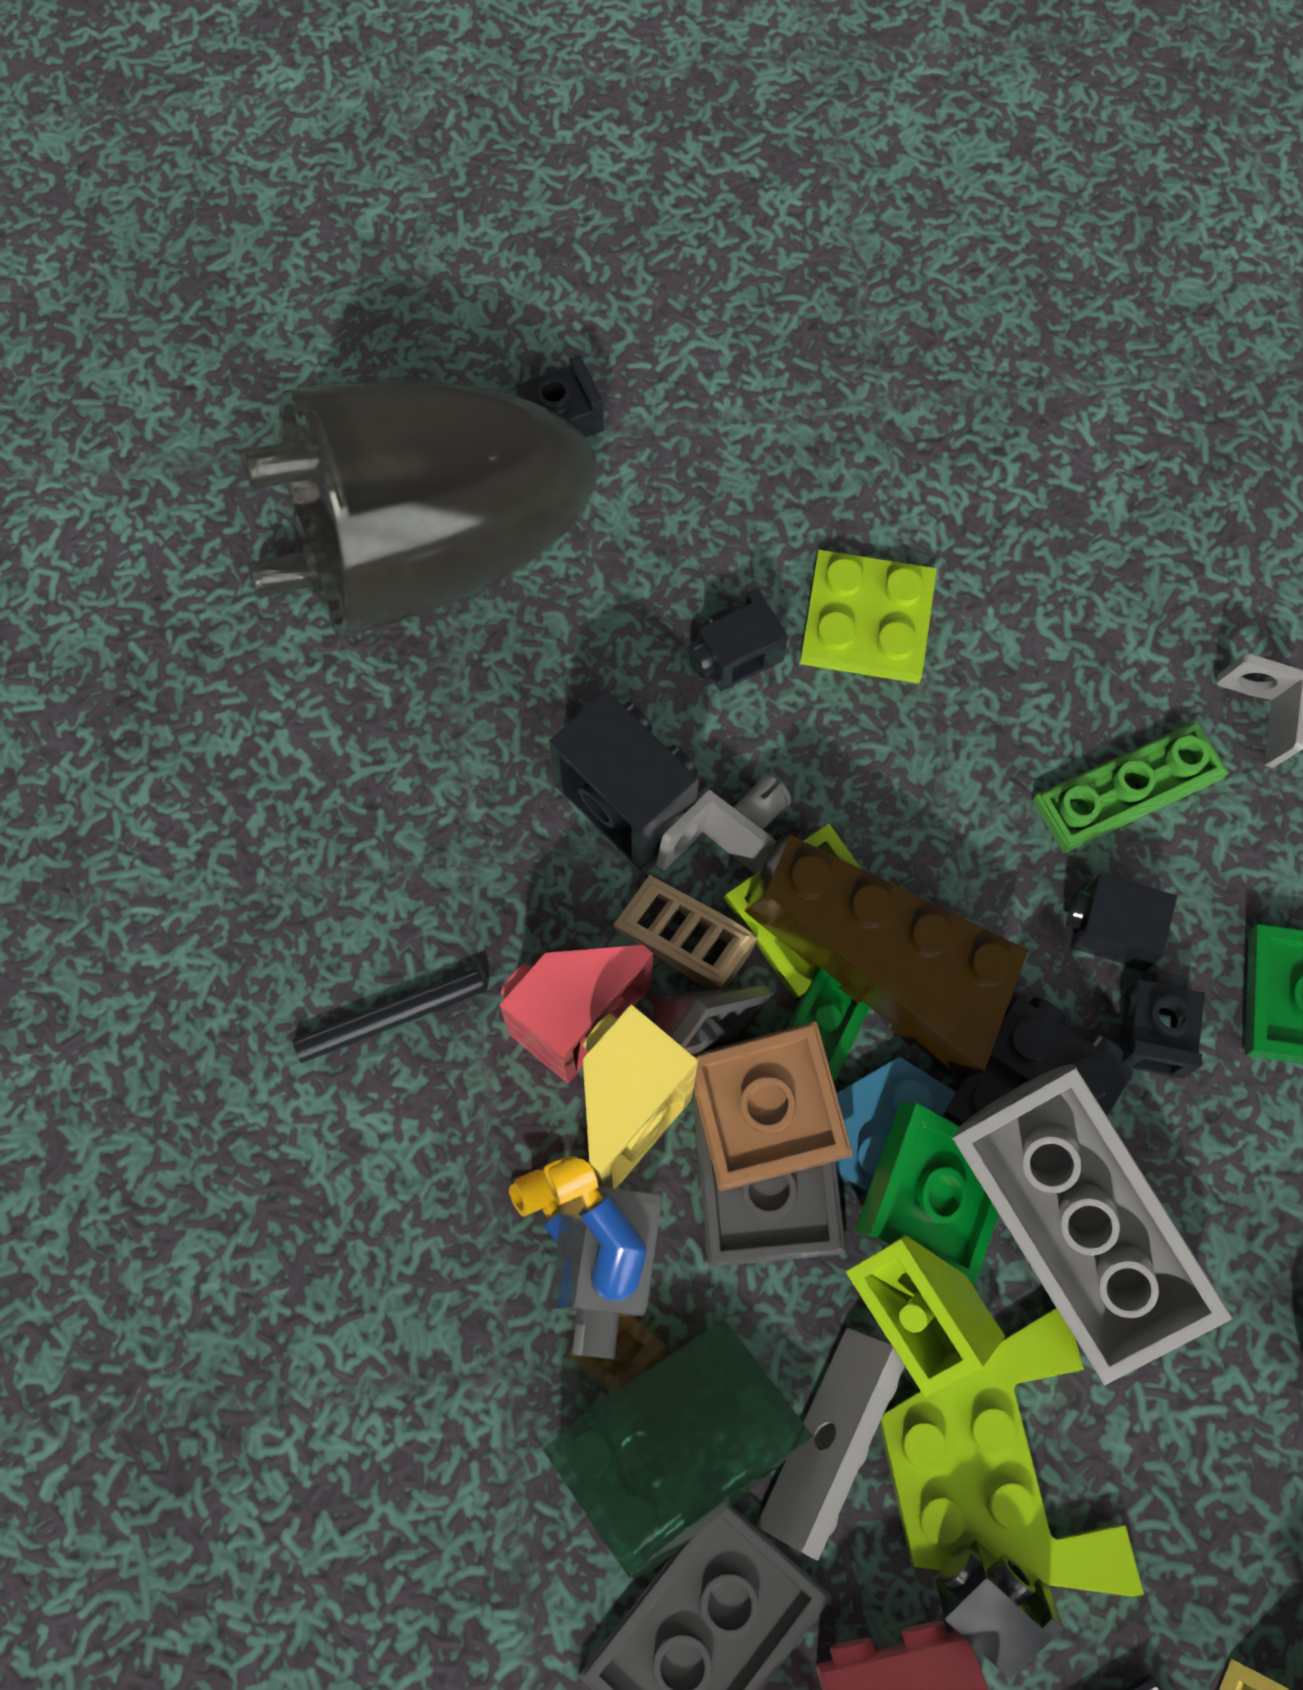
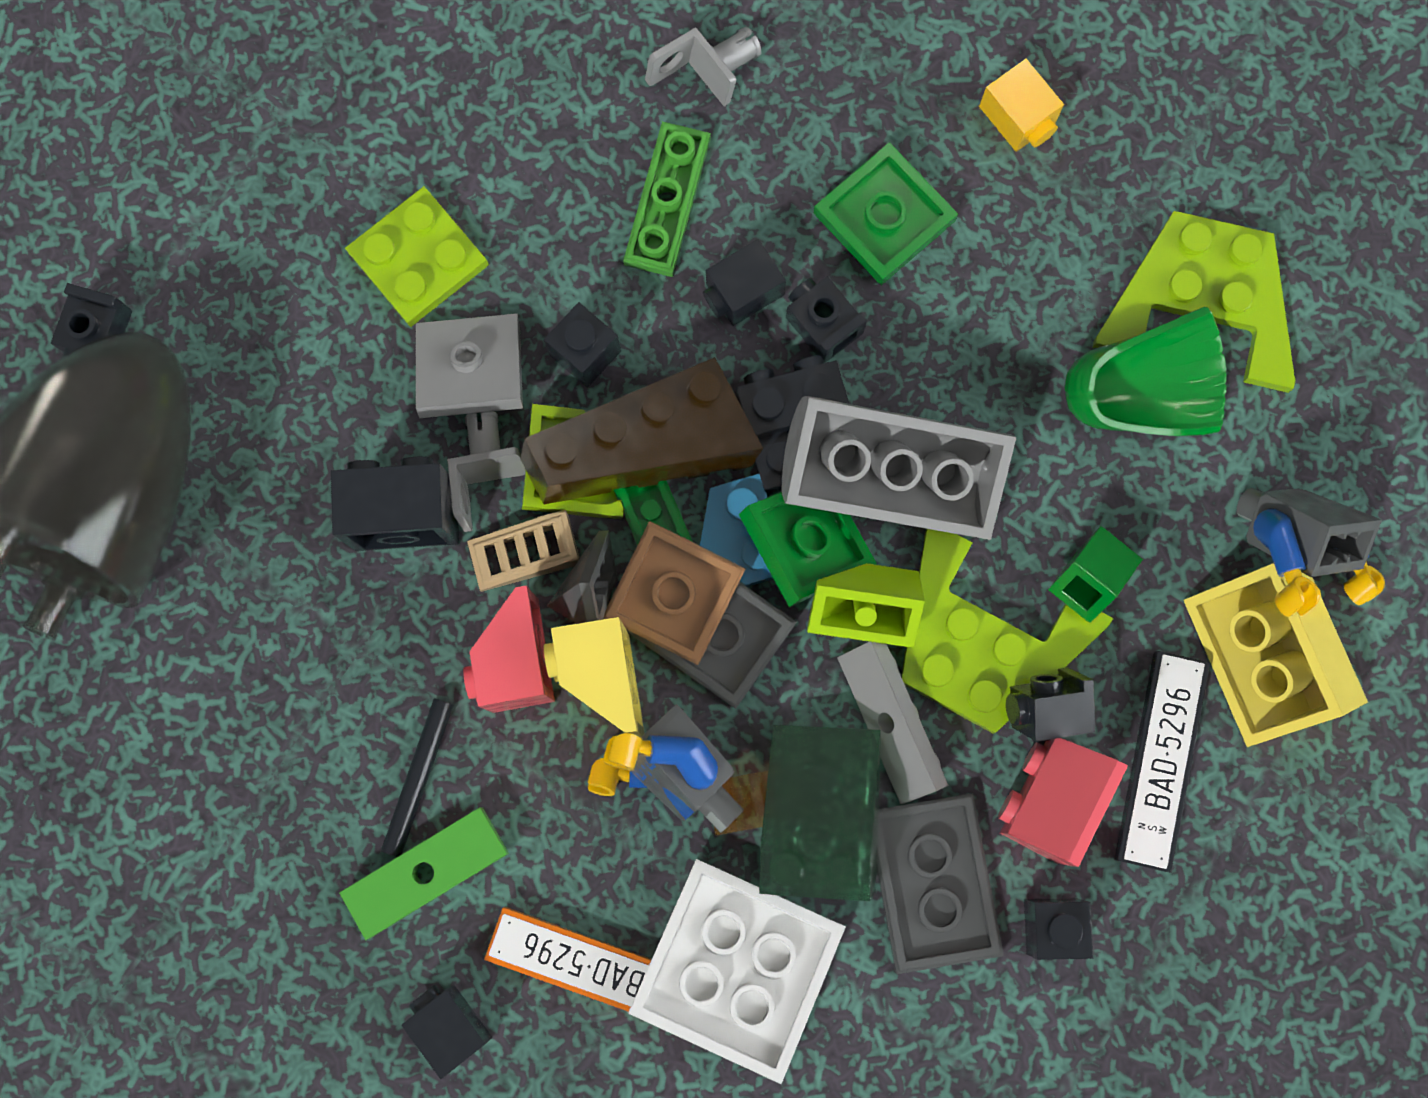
camera: 45 degrees left, 10 degrees up
black brick [687,587,788,692] -> none
none -> bright green tile [339,807,509,940]
none -> black brick [401,985,493,1079]
none -> light grey plate [416,314,523,418]
none -> white tile [484,907,652,1012]
none -> black brick [544,302,621,388]
none -> white plate [628,859,845,1084]
none -> green brick [1048,526,1143,623]

